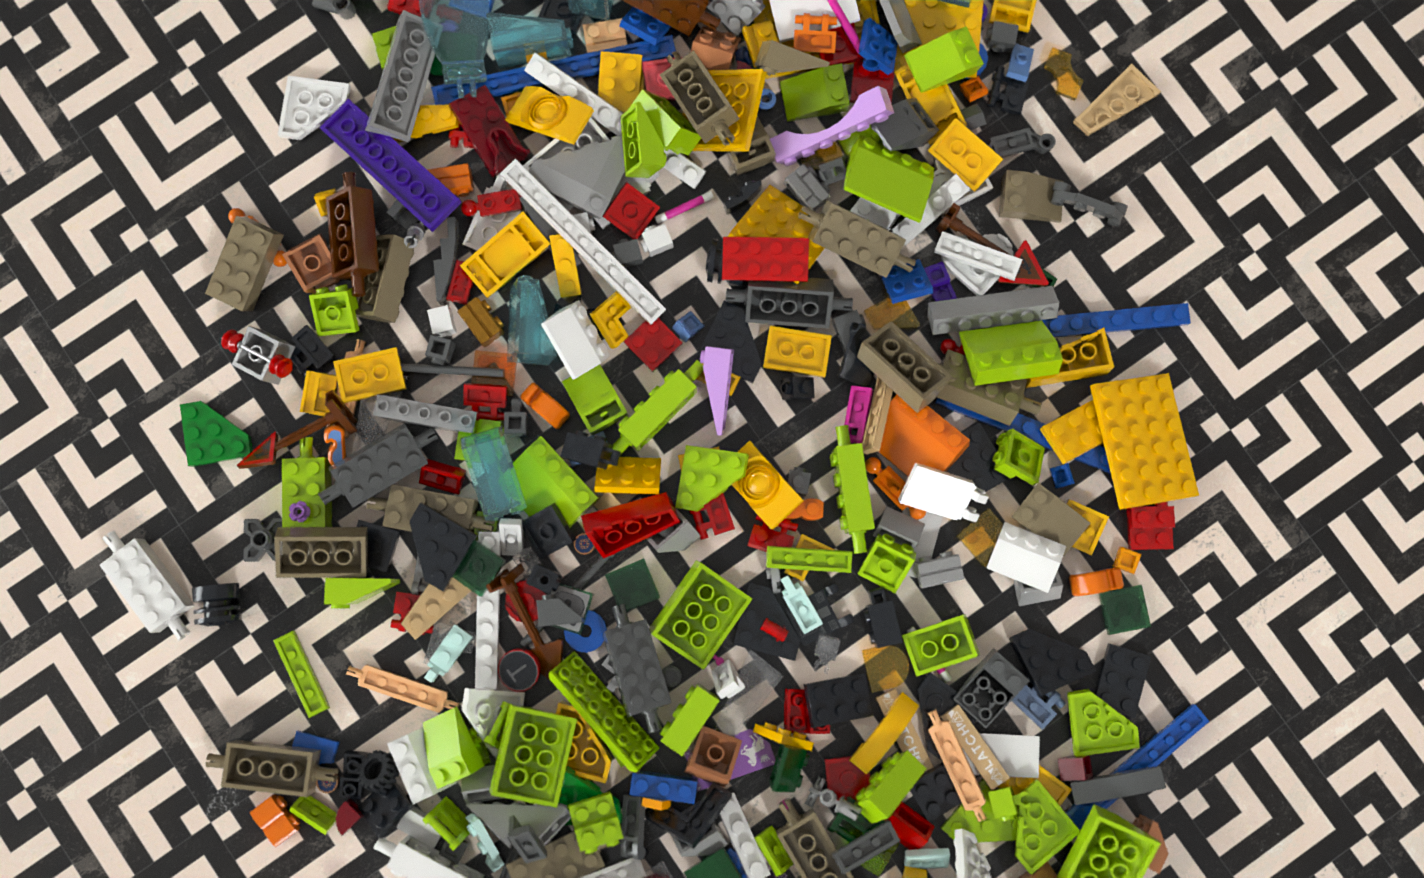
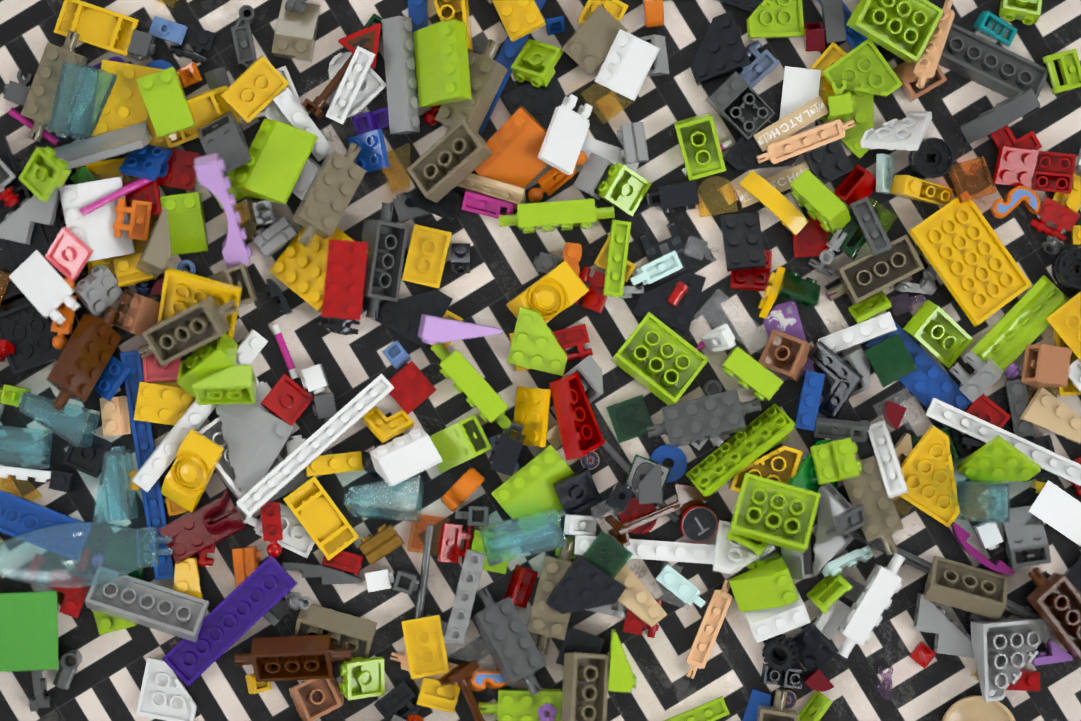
camera: 85 degrees left, 5 degrees up
light orange tile [642,797,671,810] -> none

